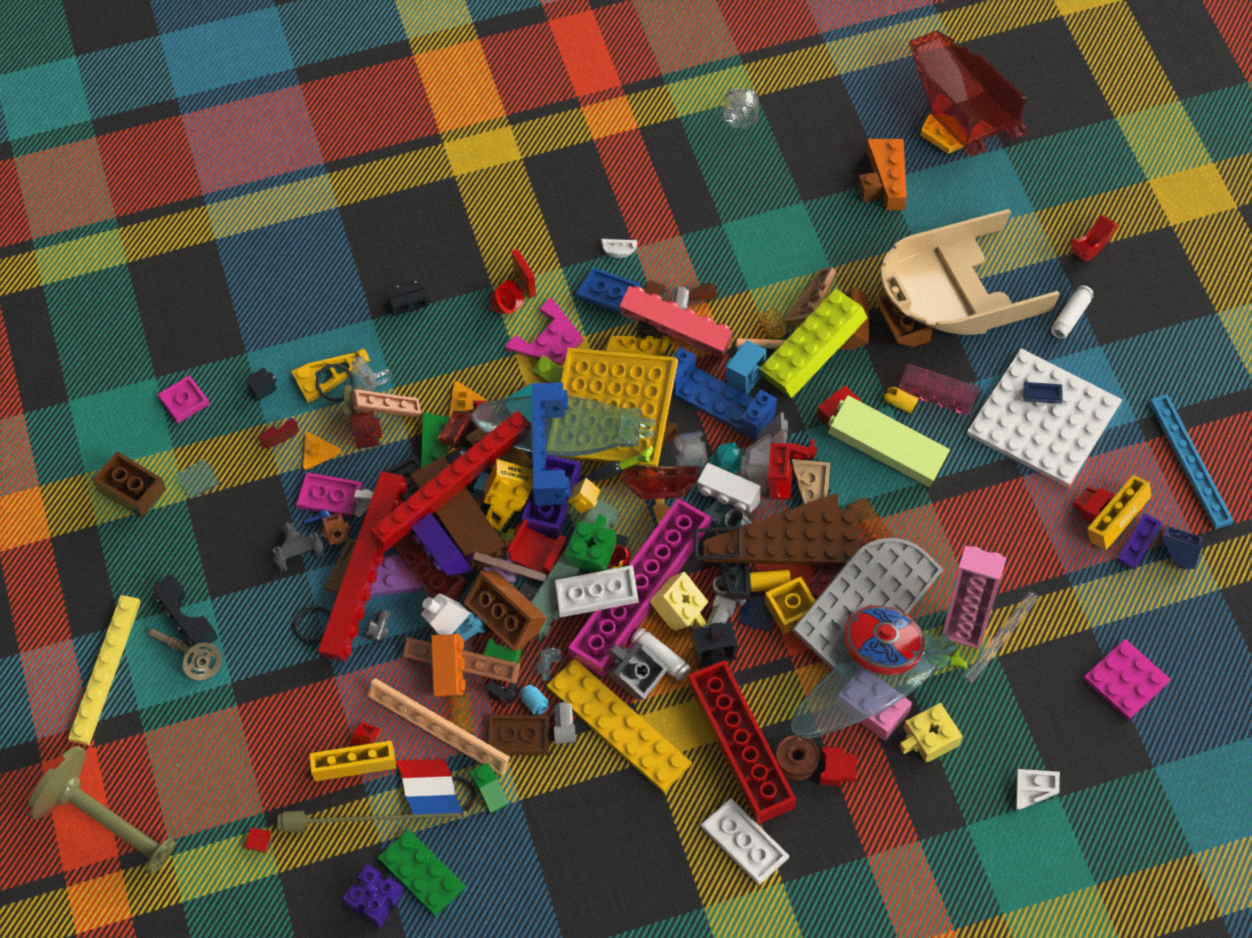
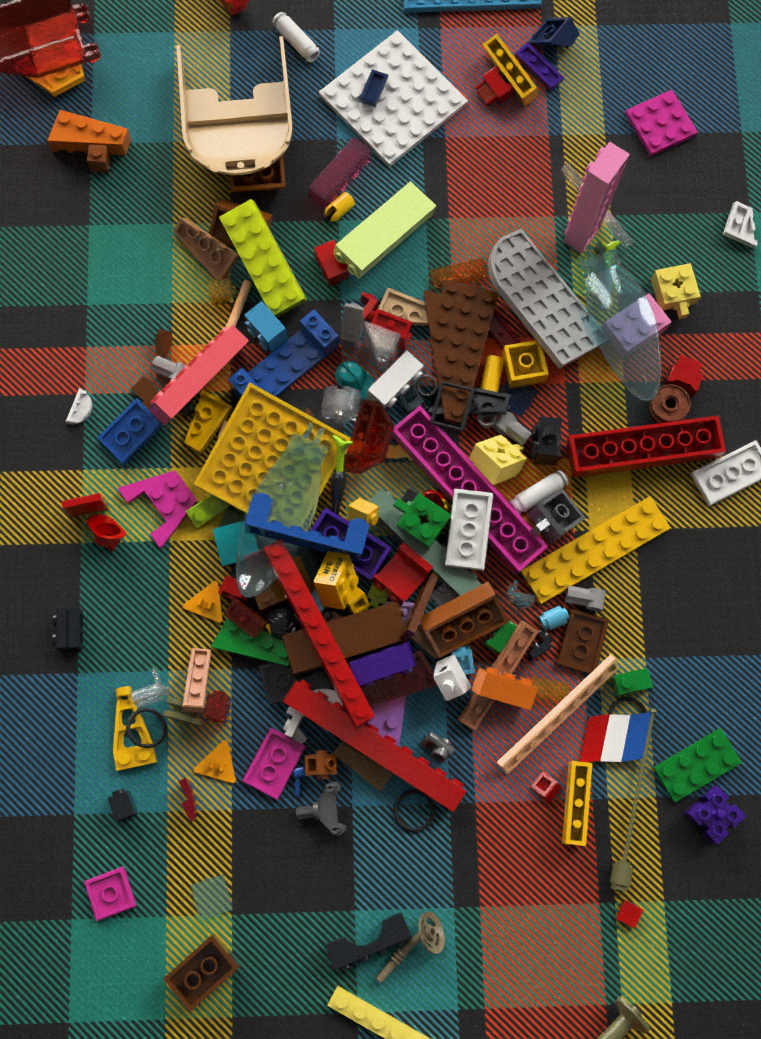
camera: 80 degrees left, 15 degrees up
dish [843,606,925,675] -> none

